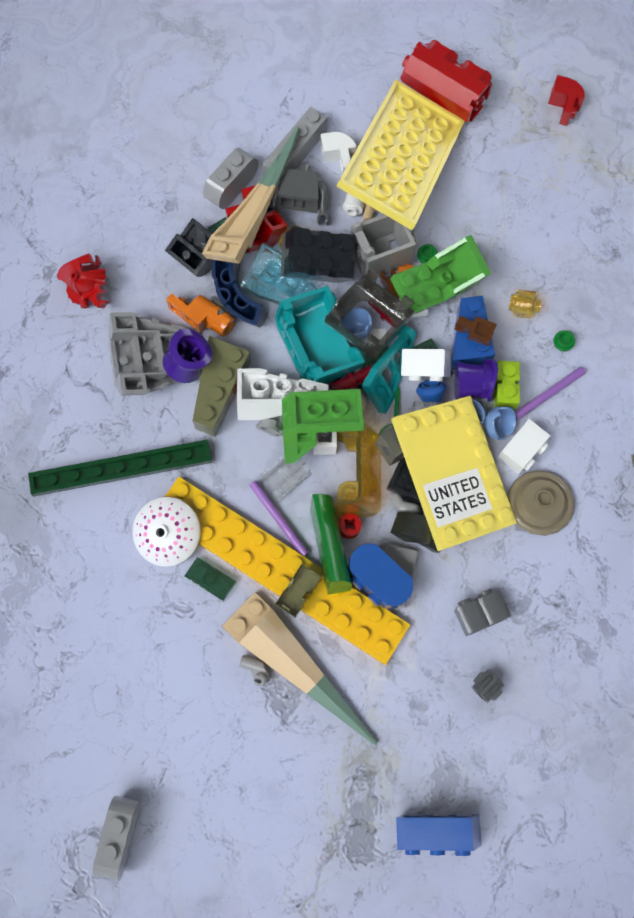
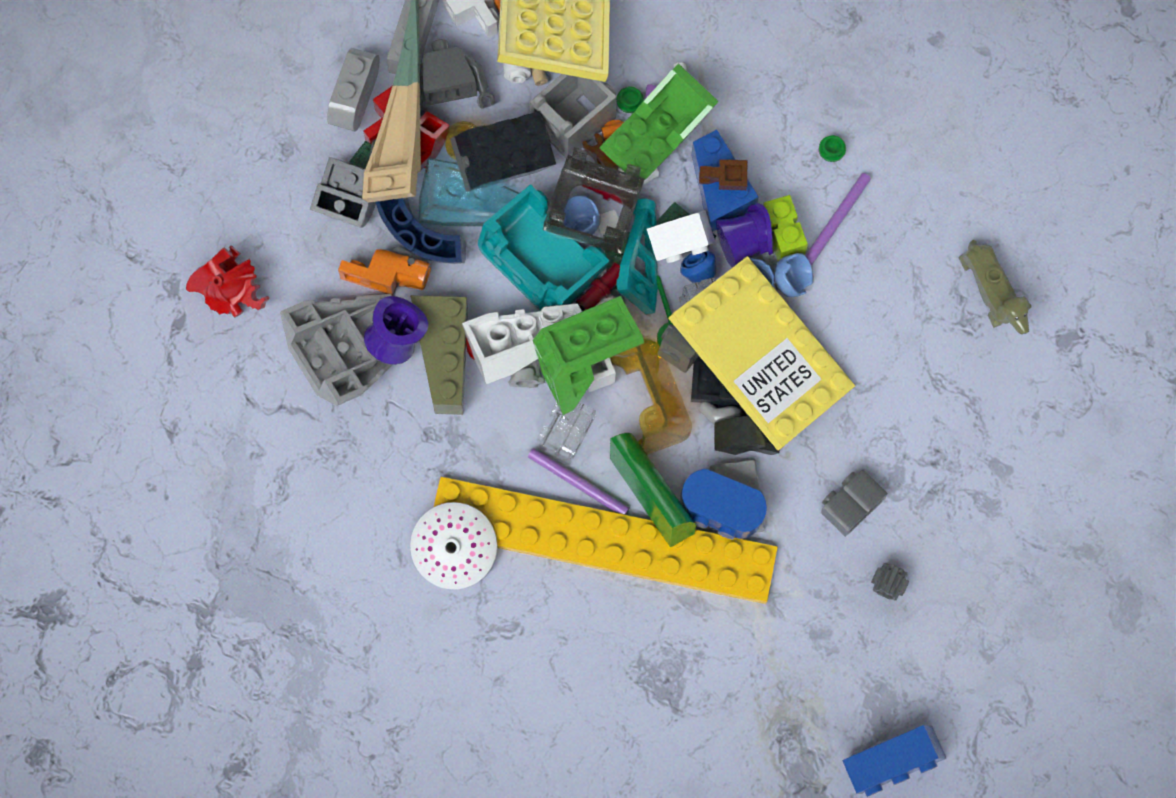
camera: 20 degrees left, 0 degrees up
dark green plate [28,439,212,497] -> none
clear green plate [184,557,236,602] -> none
tan plate [222,592,377,745] -> none
light grey arm [239,655,269,686] -> none
olive piece [275,564,321,618] -> none
red wheel [339,513,362,539] -> none
white brick [498,419,550,474] -> none
dark tan piece [508,470,575,536] -> none
clear yellow head [509,289,542,319] -> none

